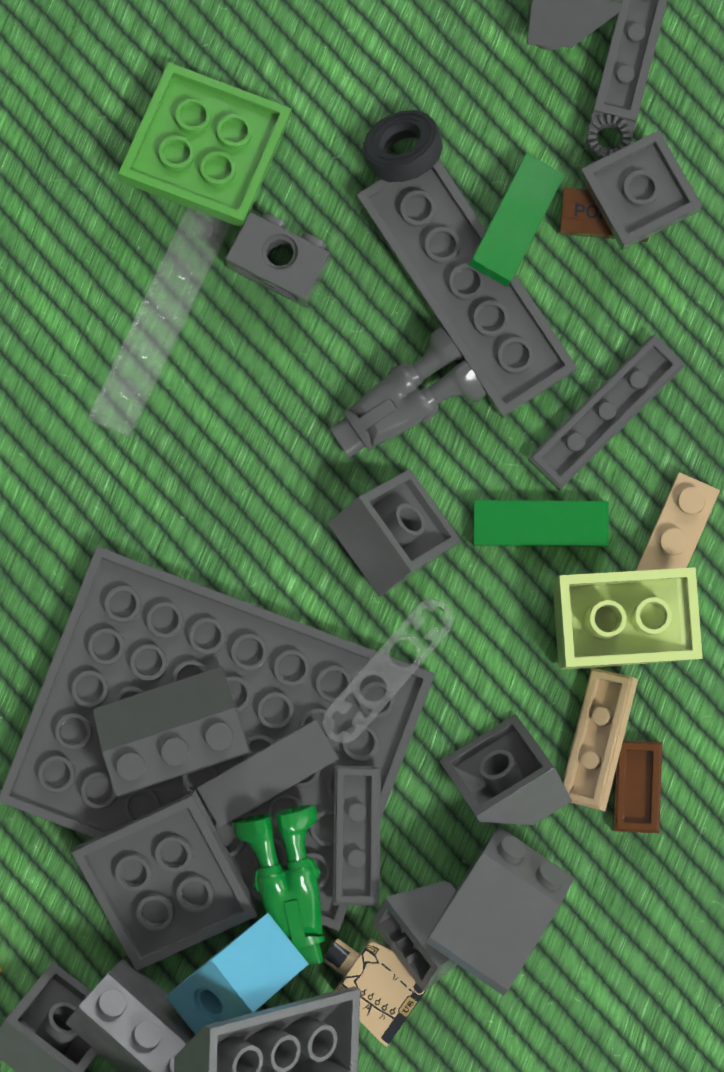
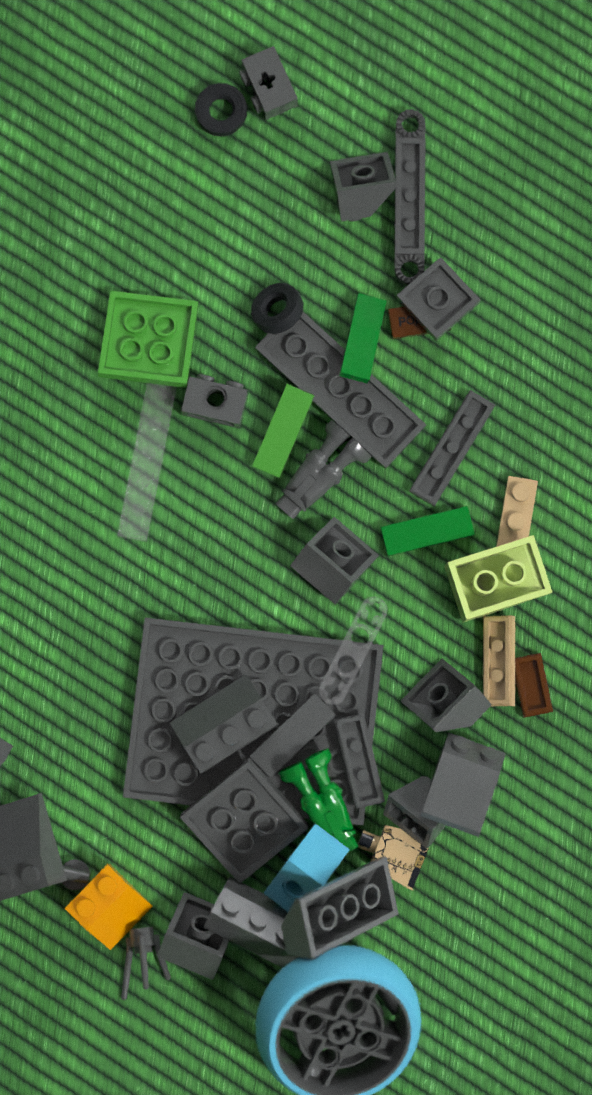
camera: 10 degrees left, 0 degrees up
none -> bright green tile [252,383,315,478]

